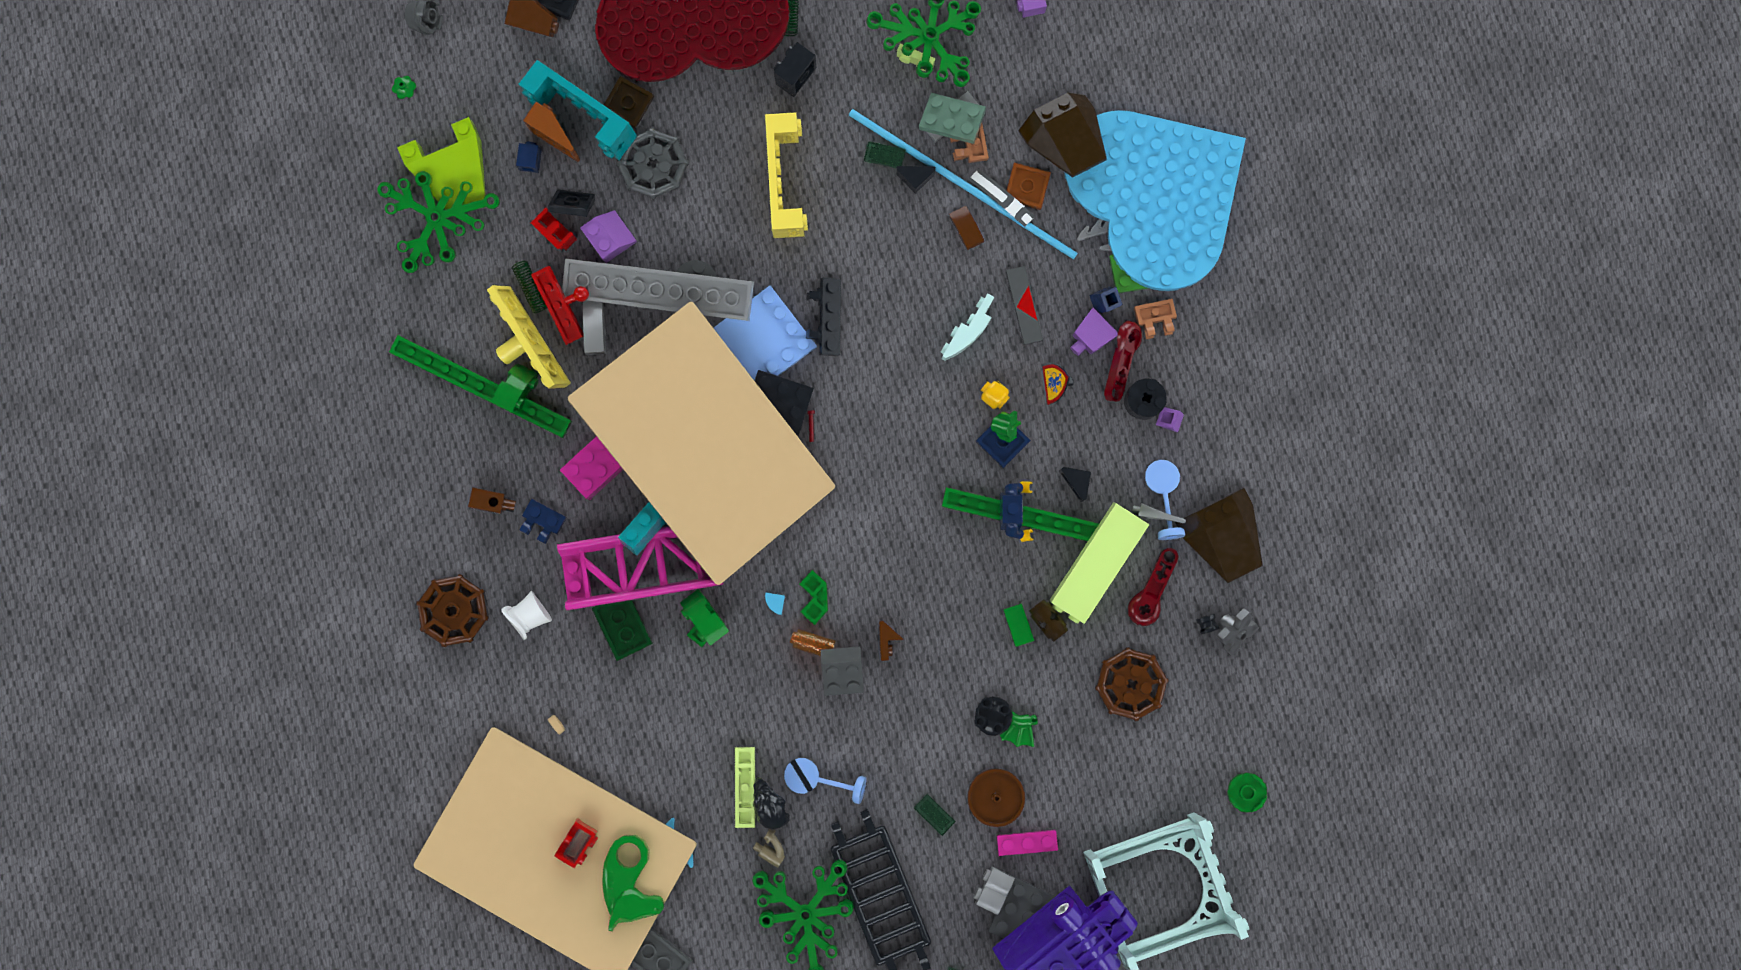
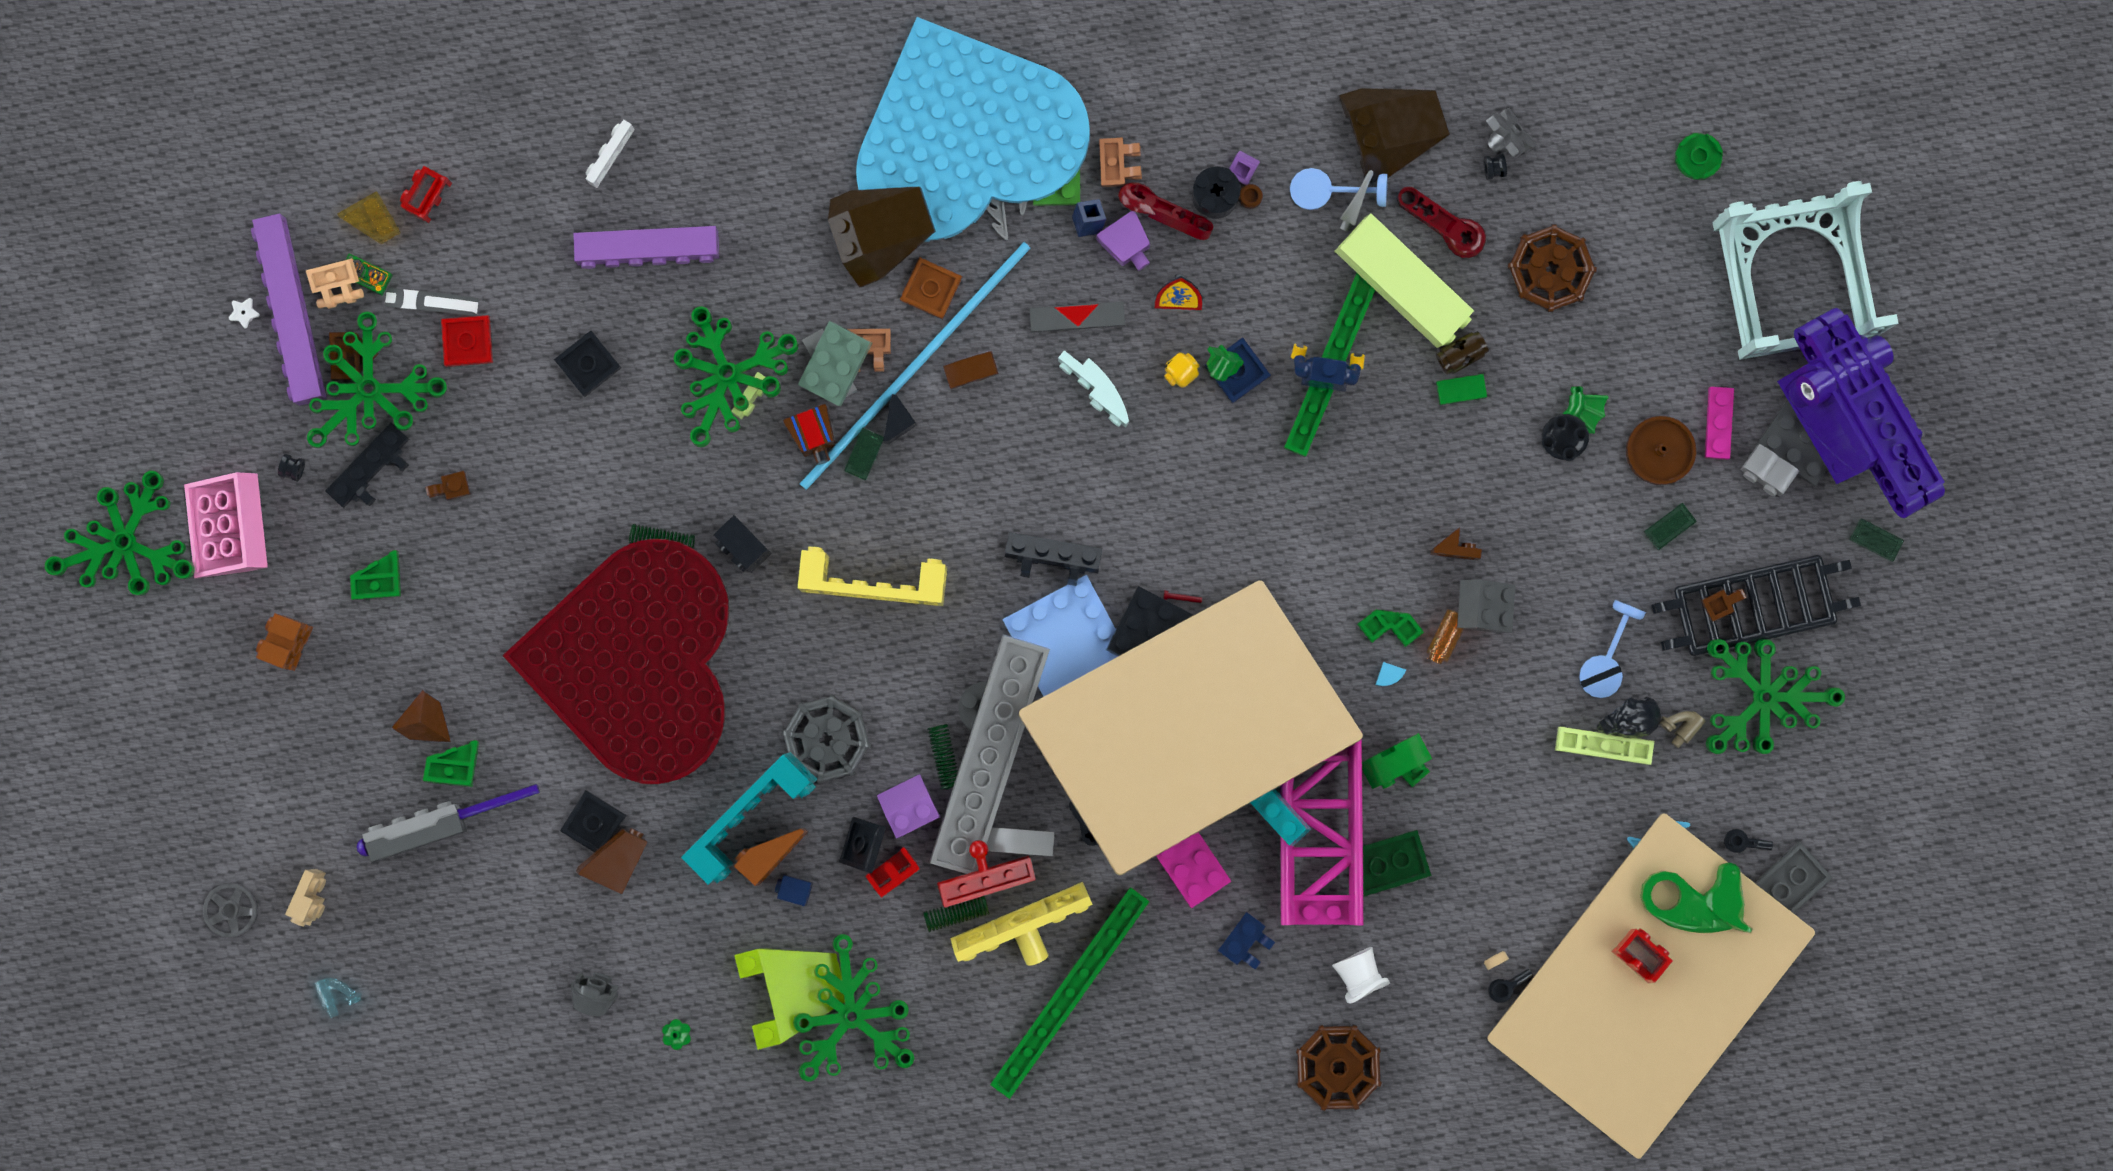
camera: 75 degrees left, 0 degrees up
reddish brown torso [468,487,516,514] -> none
green brick [491,363,539,412] -> none
dark brown plate [604,76,654,129] -> none
sticker [969,169,1034,227] -> none
black slope [1059,467,1091,502] -> none
none -> torso [783,404,835,465]
none -> dark green piece [927,724,959,790]
none -> reddish brown tile [1239,184,1263,209]
none -> black plate [1488,969,1533,1003]
none -> reddish brown plate [1701,589,1747,622]
none -> black plate [1724,829,1773,853]

